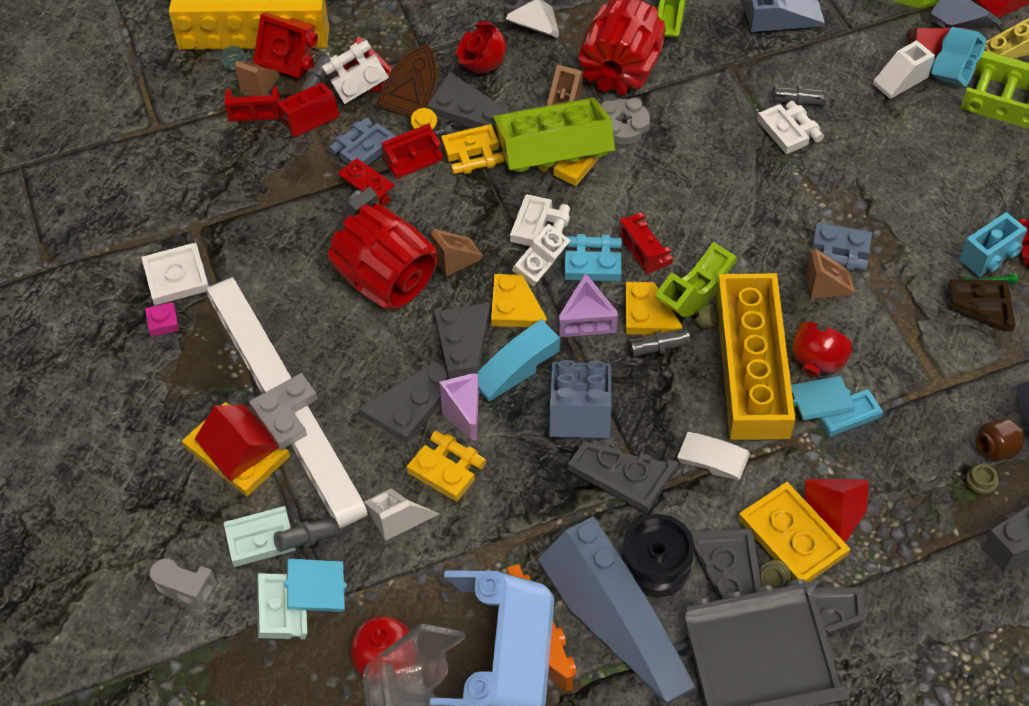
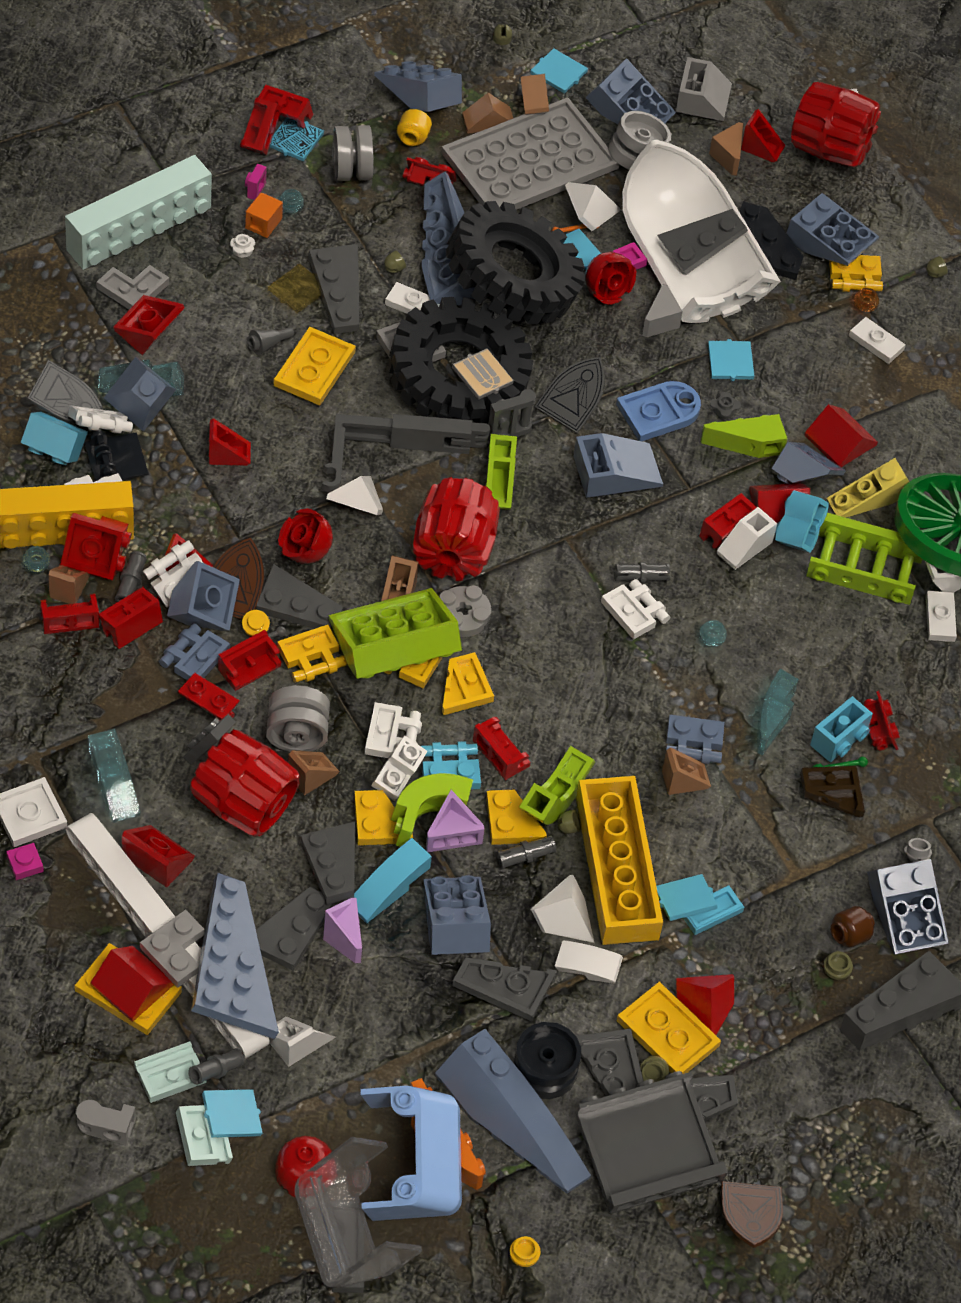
camera: 15 degrees left, 0 degrees up
yellow plate [407,430,487,502] -> none
red cylinder [792,322,854,377] -> none
none -> clear light blue slope [88,729,141,823]
none -> red slope [122,825,195,888]
none -> sand blue slope [167,561,240,631]
none -> sand blue wing [191,873,279,1039]
none -> light grey wheel [266,685,330,752]
none -> lime arch [391,773,473,847]
none -> yellow wing [442,652,494,715]
none -> white slope [531,875,594,943]
none -> red hinge [699,493,757,548]
none -> clear light blue plate [699,620,727,646]
none -> clear light blue slope [757,669,799,755]

